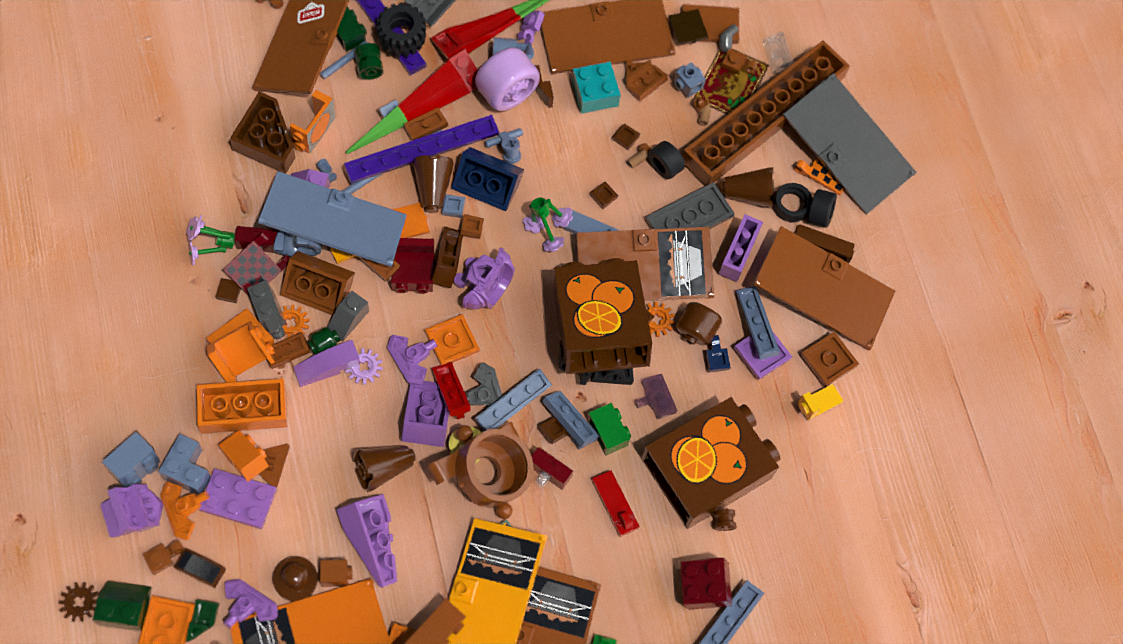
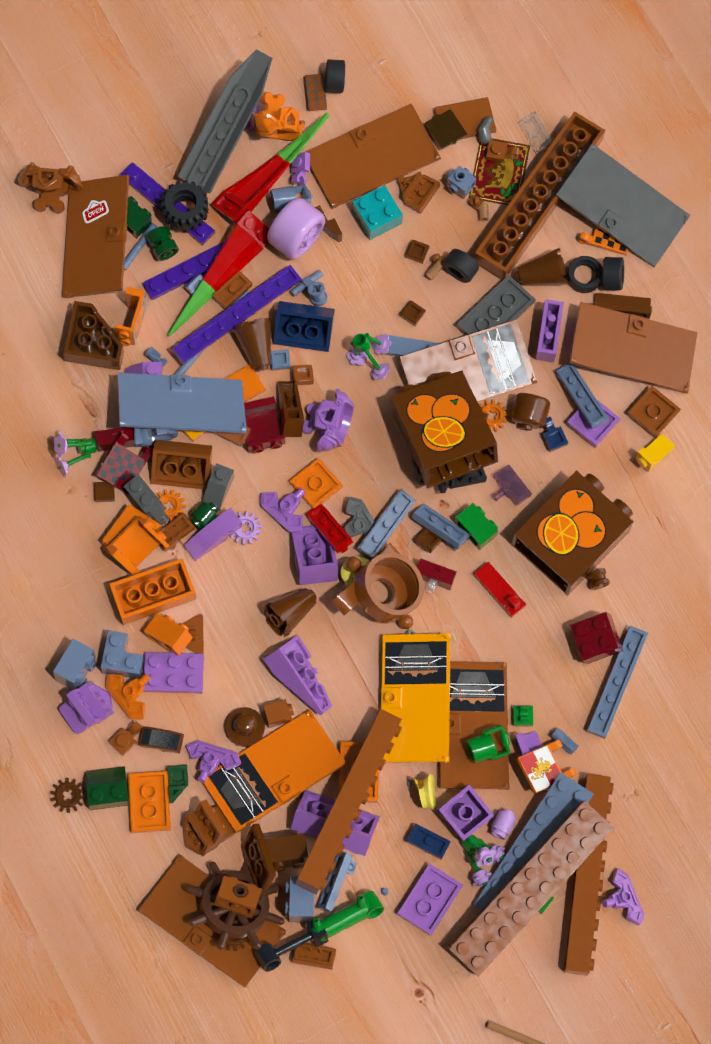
camera: 10 degrees left, 5 degrees up
none -> dark purple plate [143,242,224,300]

